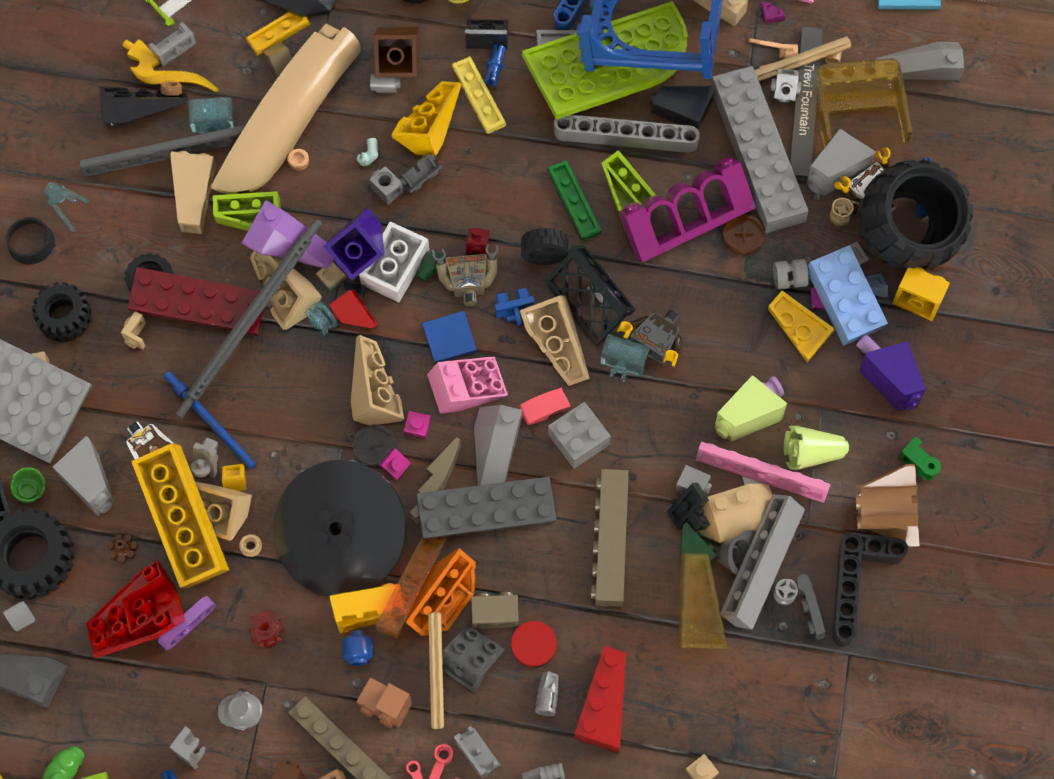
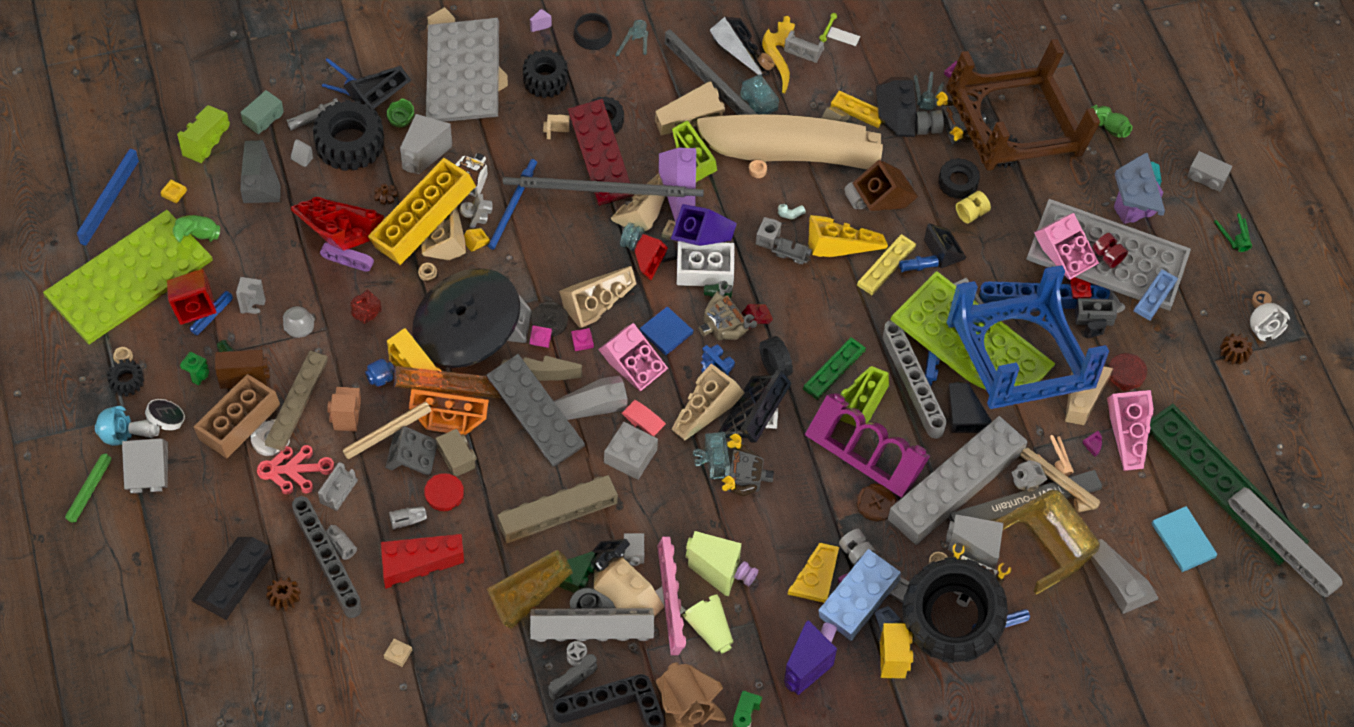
camera: 60 degrees right, 10 degrees down
none -> blue plate [925,351,940,387]

